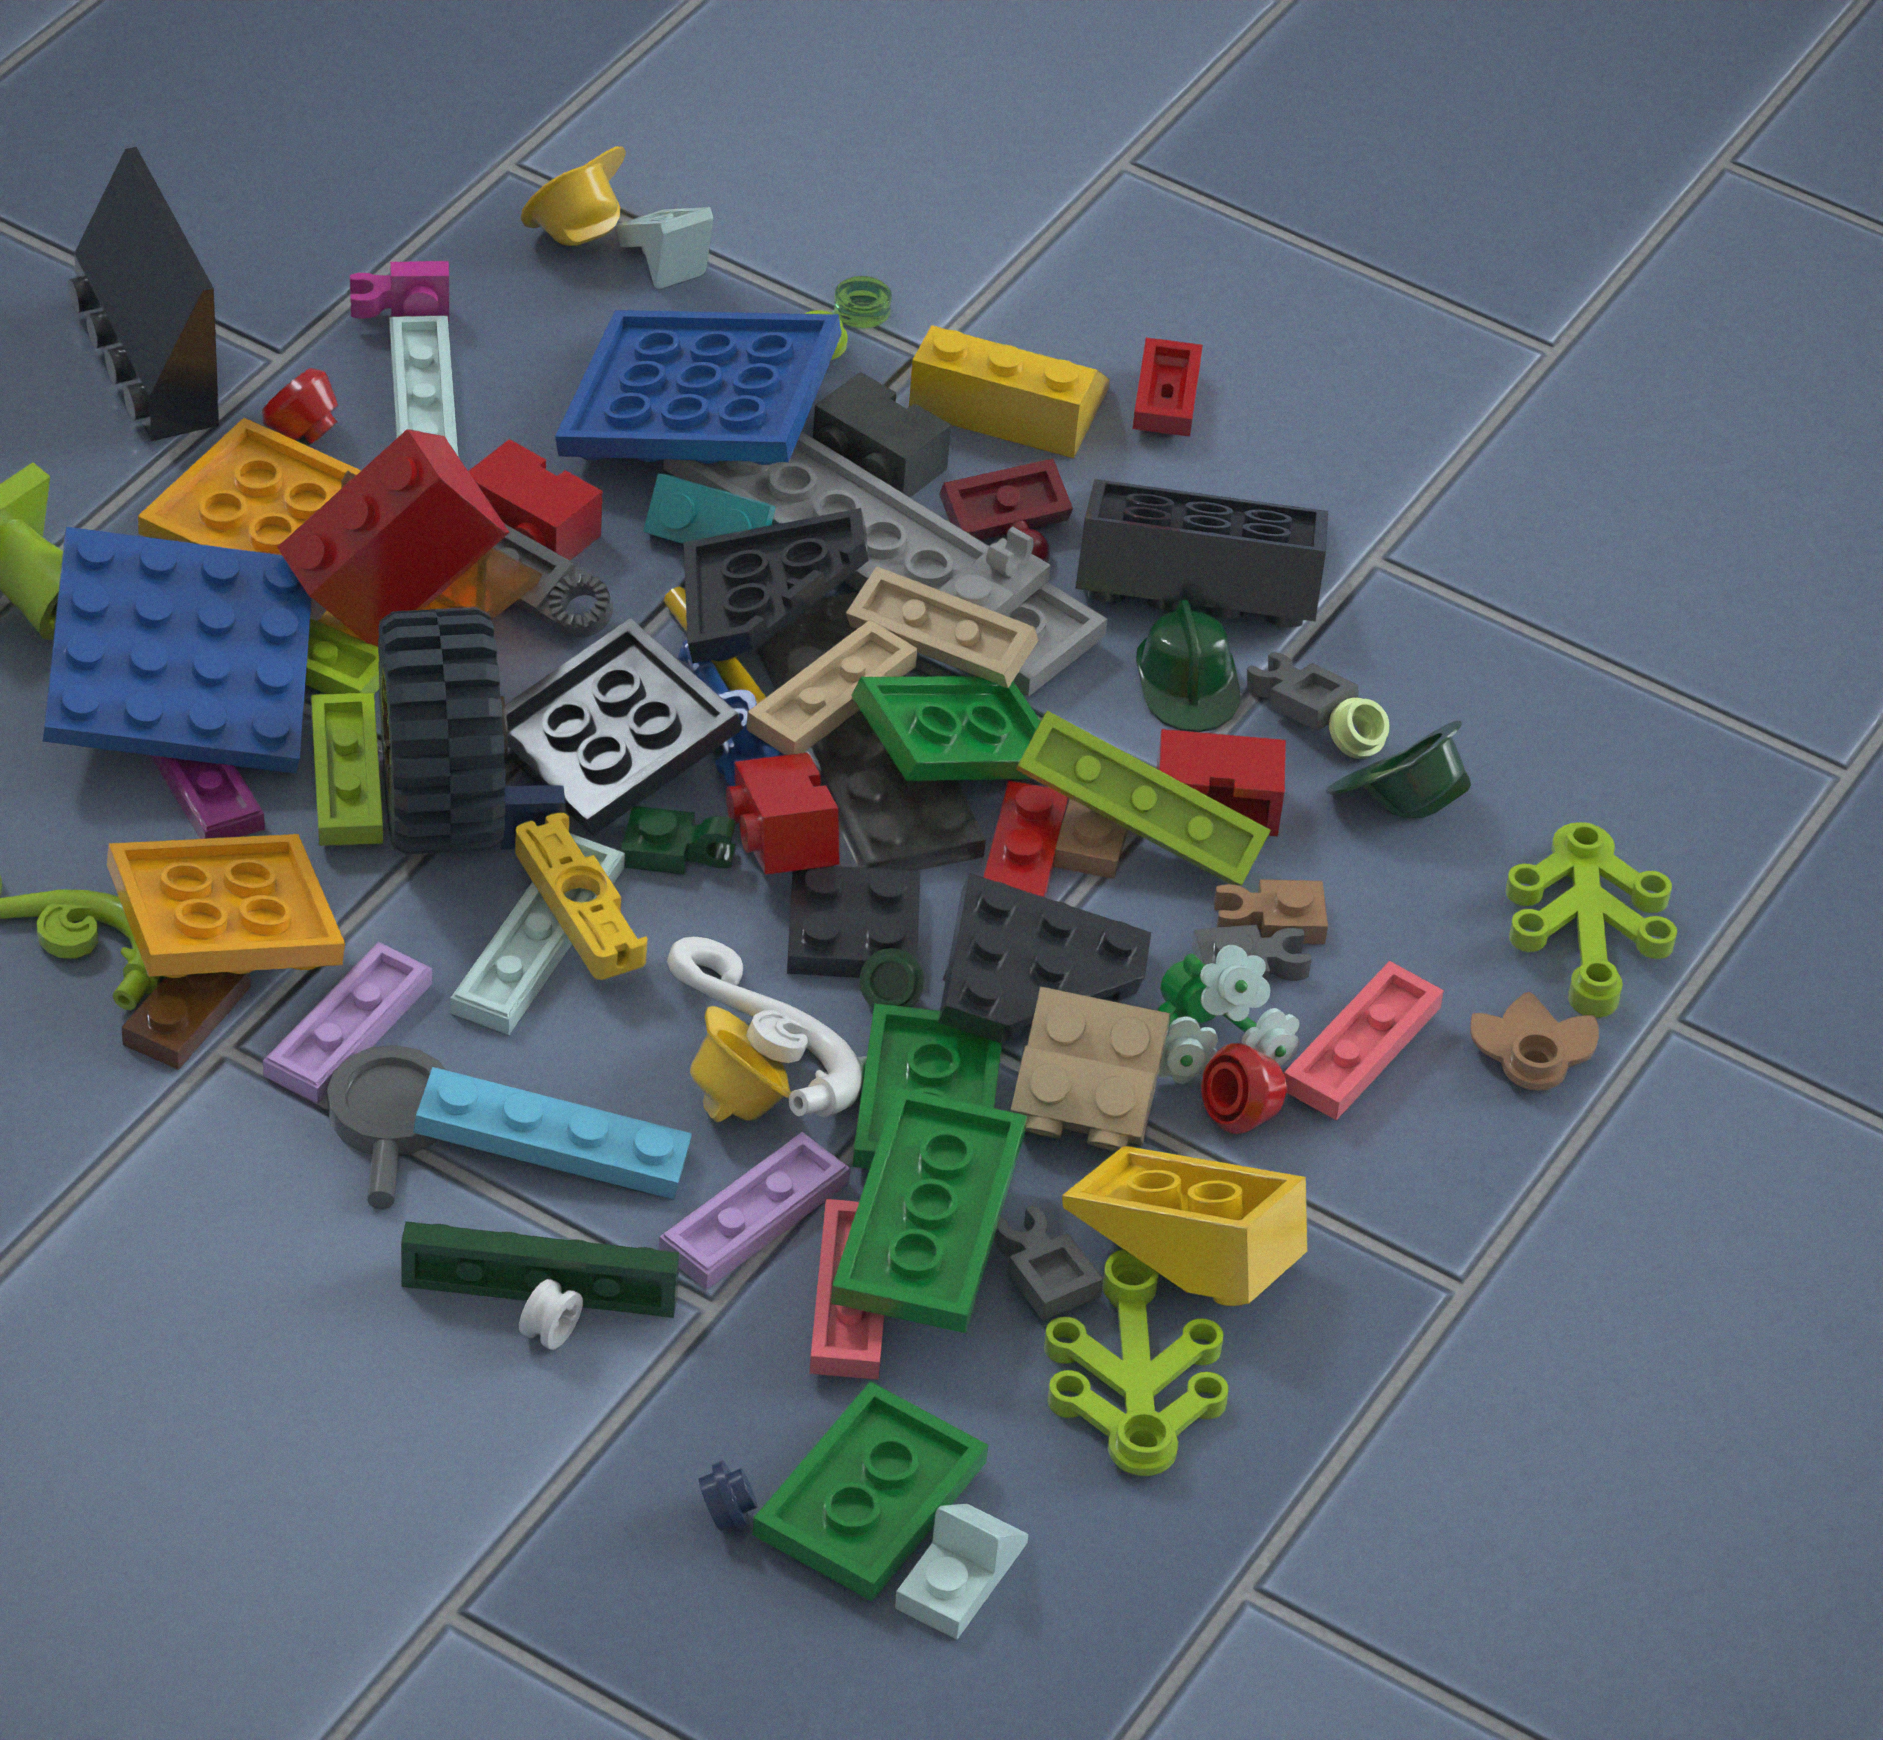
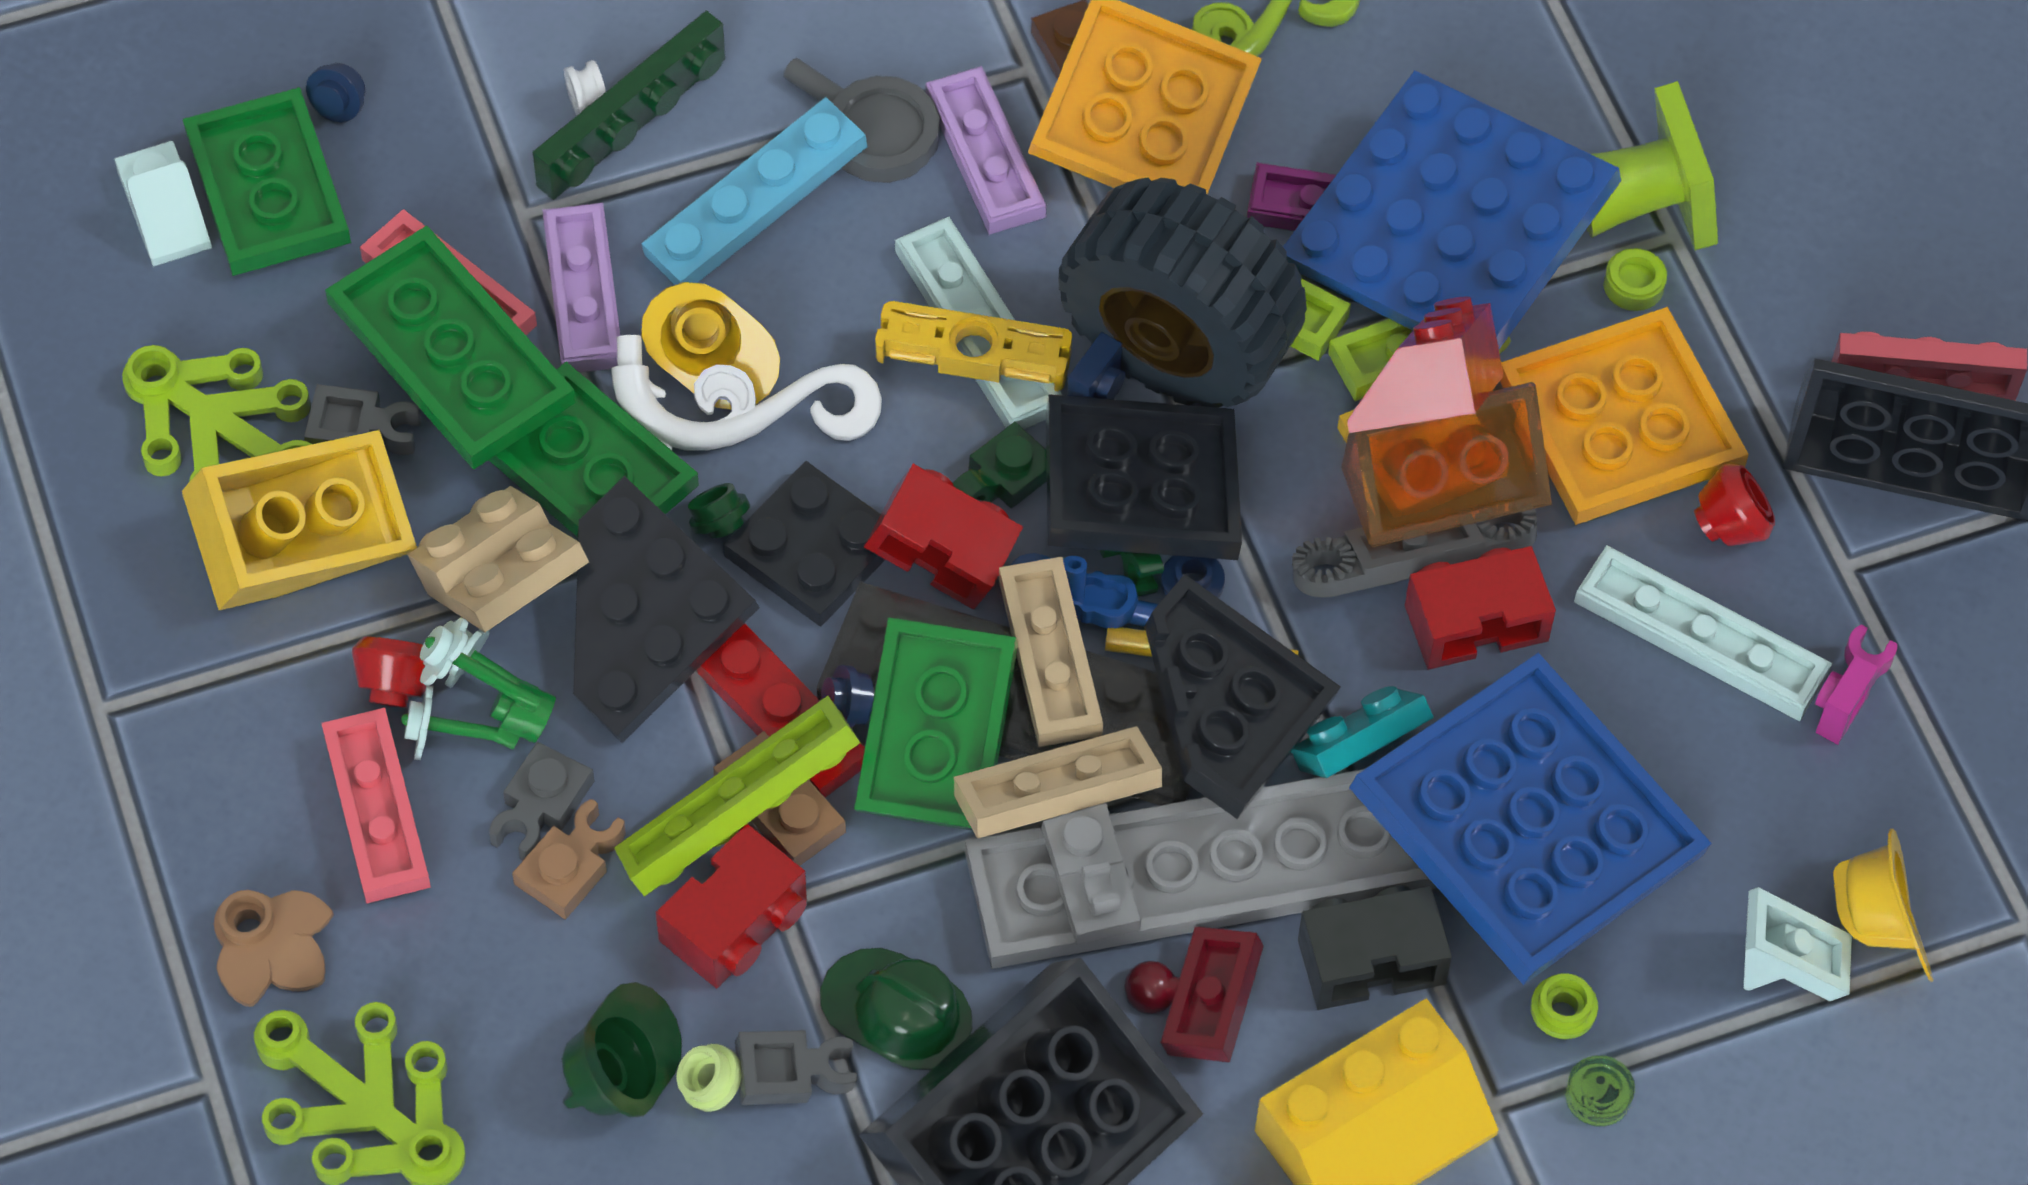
camera: 130 degrees right, 15 degrees up
none -> dark blue plate [821,665,874,728]
none -> coral plate [1831,331,2027,401]

